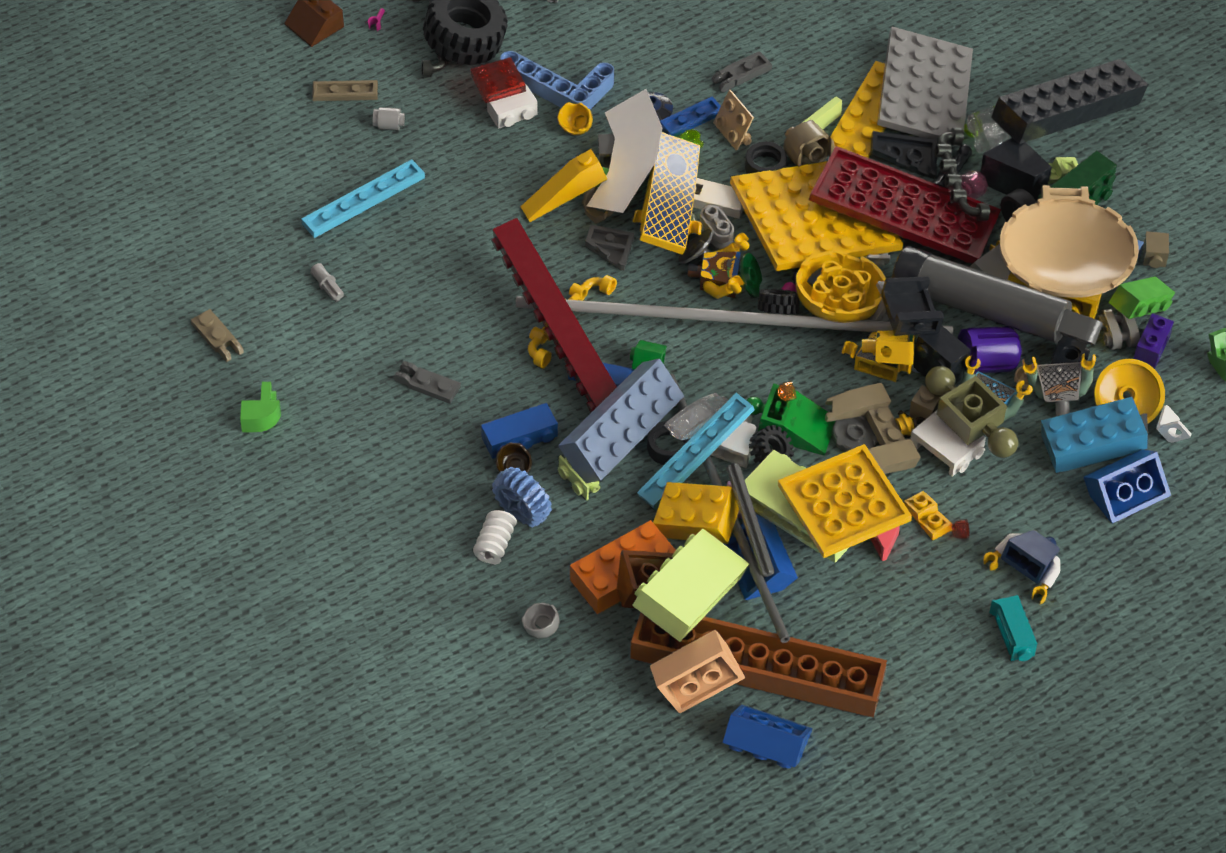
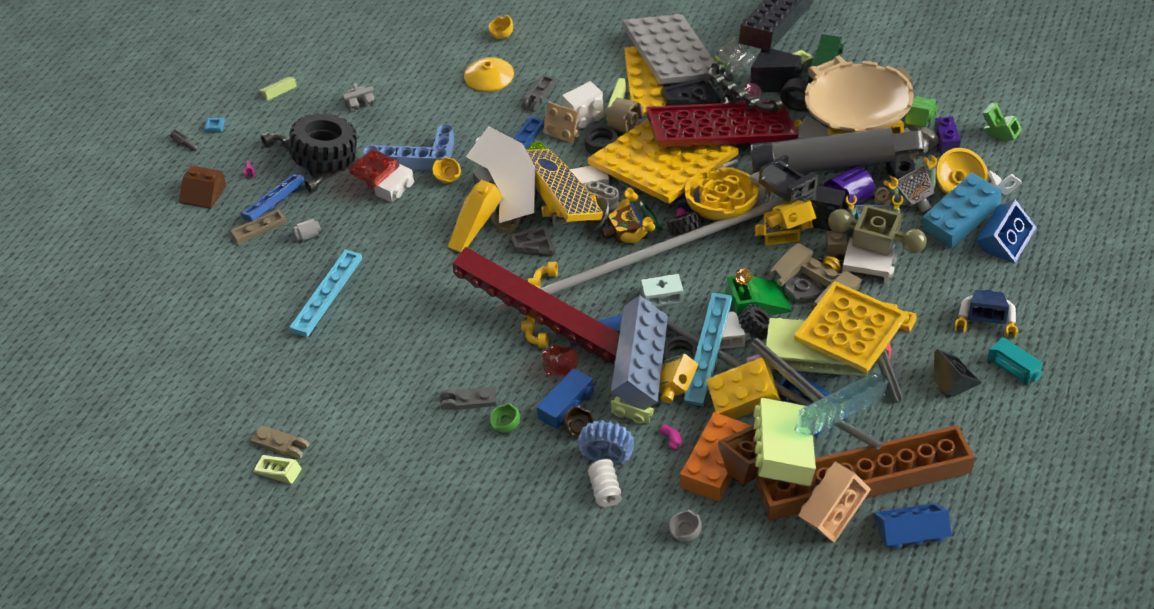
camera: 25 degrees left, 5 degrees down
bright green brick [240,382,281,432] -> none
light grey axle [310,263,344,302] -> none
green brick [630,340,667,369] -> none
clear slope [664,392,728,441] -> none
clear red hinge [951,519,970,539] -> none
none -> blue plate [240,174,305,221]
none -> yellowish green slope [253,455,301,484]
none -> yellow dish [464,57,514,92]
none -> bright green hair [490,403,521,433]
none -> clear red hair [542,344,578,376]
none -> white brick [562,81,604,130]
none -> light aqua brick [641,274,684,307]
none -> yellow torso [659,354,698,403]
none -> dark pink arm [660,424,682,450]
none -> clear light blue beam [795,373,889,437]
none -> dark grey axle [877,348,903,403]
none -> black slope [933,349,981,397]

